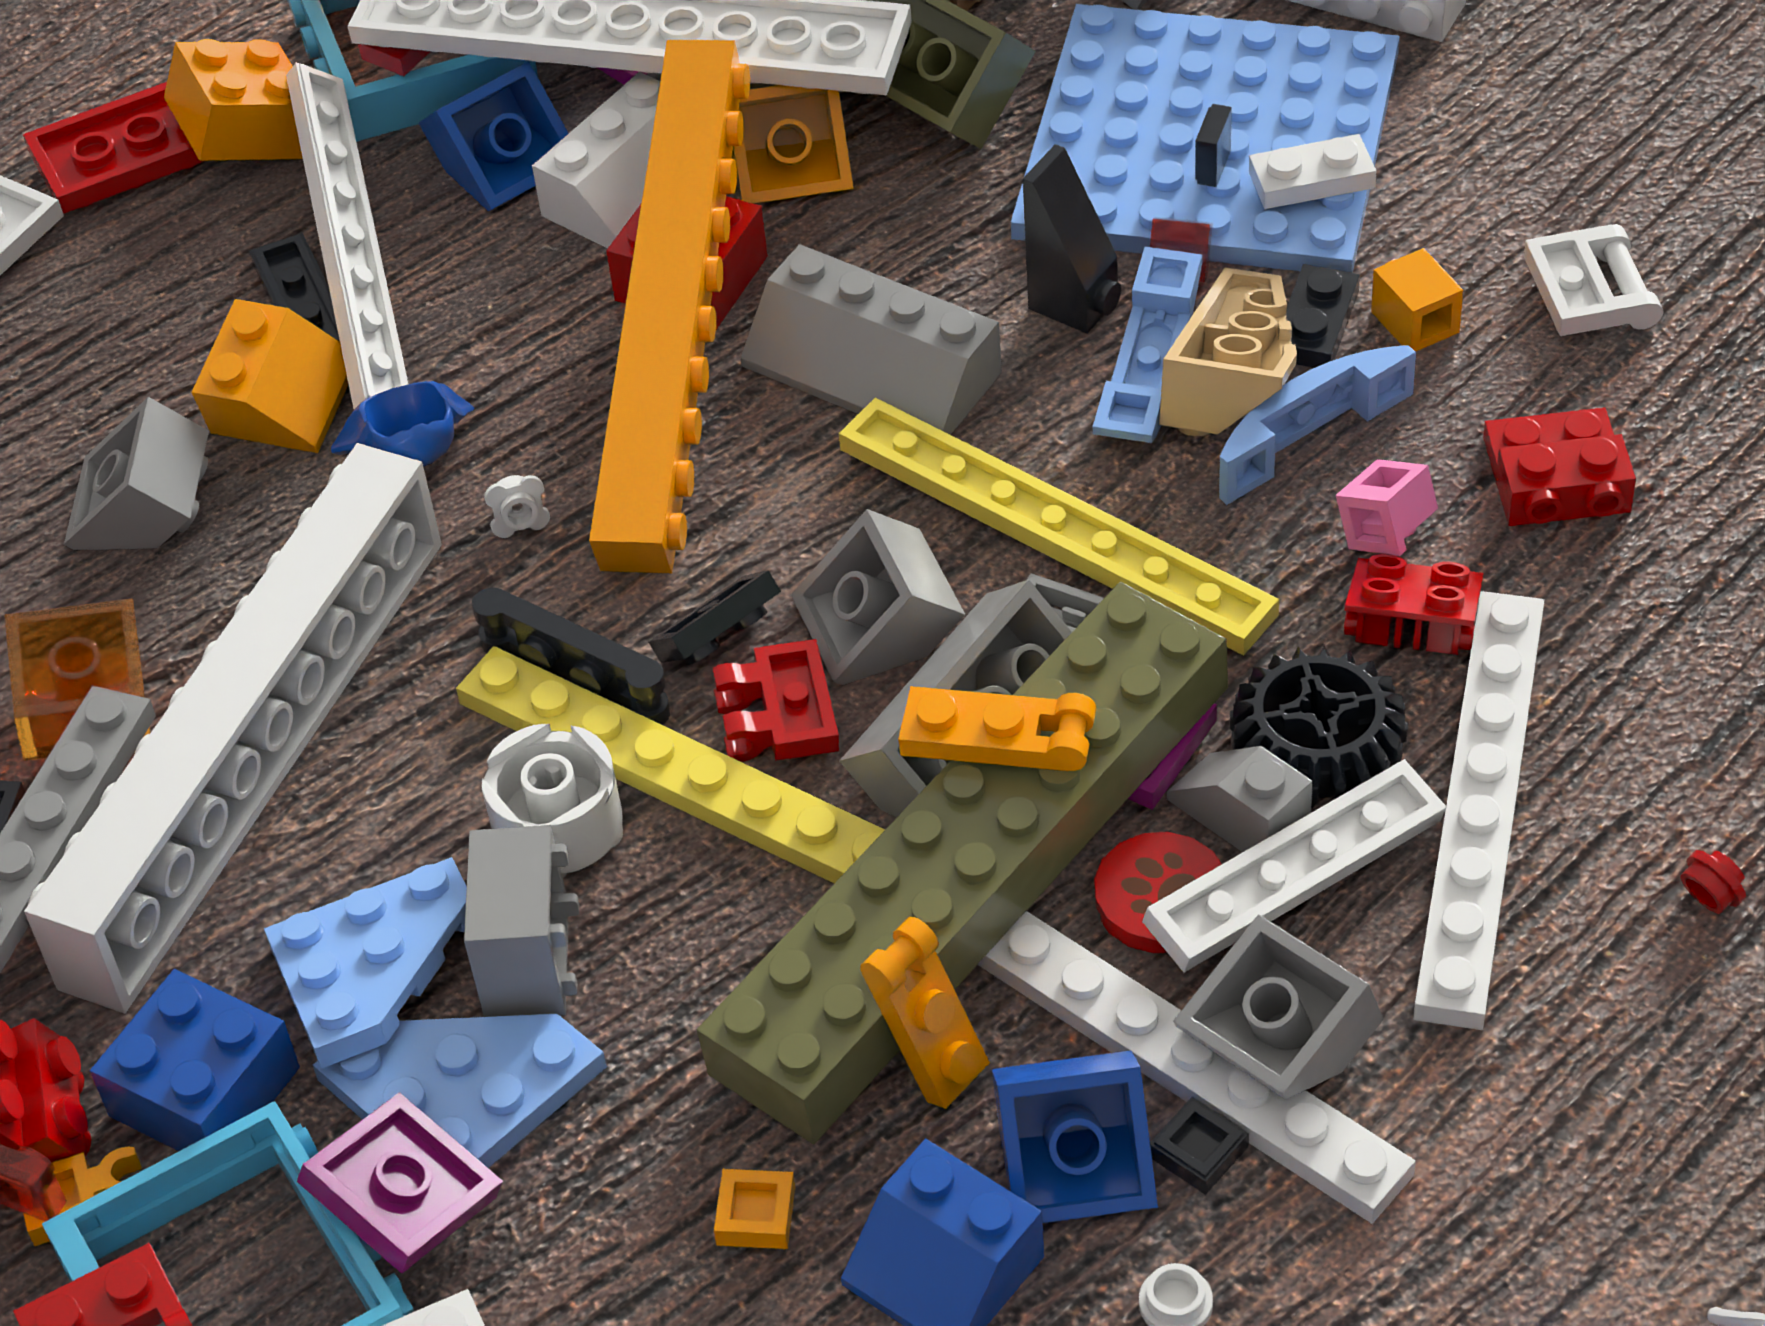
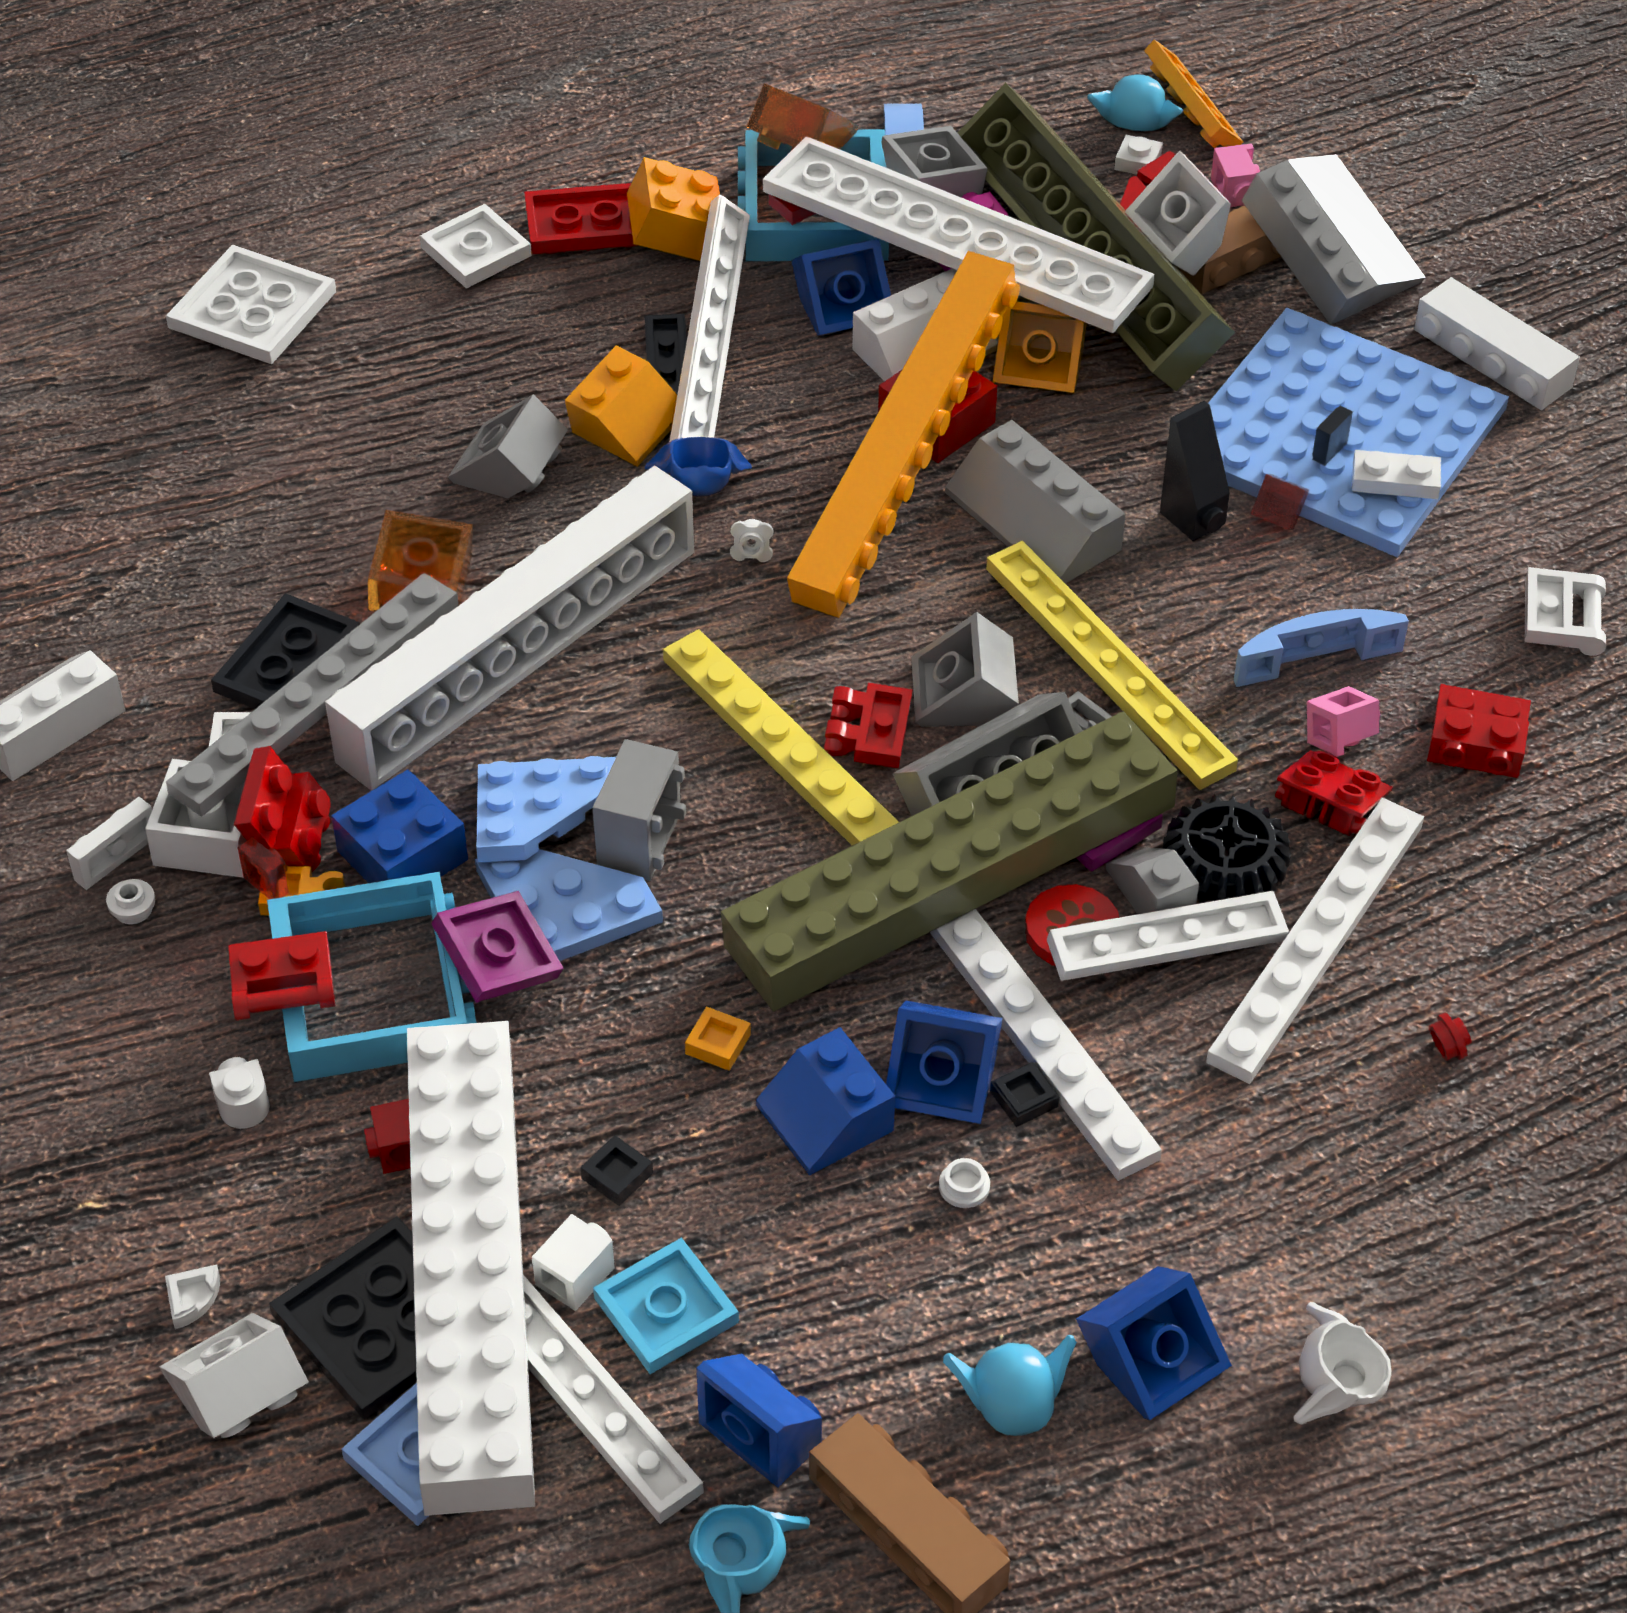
camera: 15 degrees right, 0 degrees up
black plate [472,588,670,725] -> none
white brick [482,724,623,878] -> none
black plate [648,570,781,665] -> none
light orange plate [860,917,990,1109] -> none
light orange plate [898,686,1097,771] -> none
light blue slope [1093,247,1202,443] -> none
tan wedge [1159,267,1297,436] -> none
light grey slope [1173,914,1384,1100] -> none
black plate [1286,264,1360,368] -> none
light orange brick [1371,248,1463,351] -> none

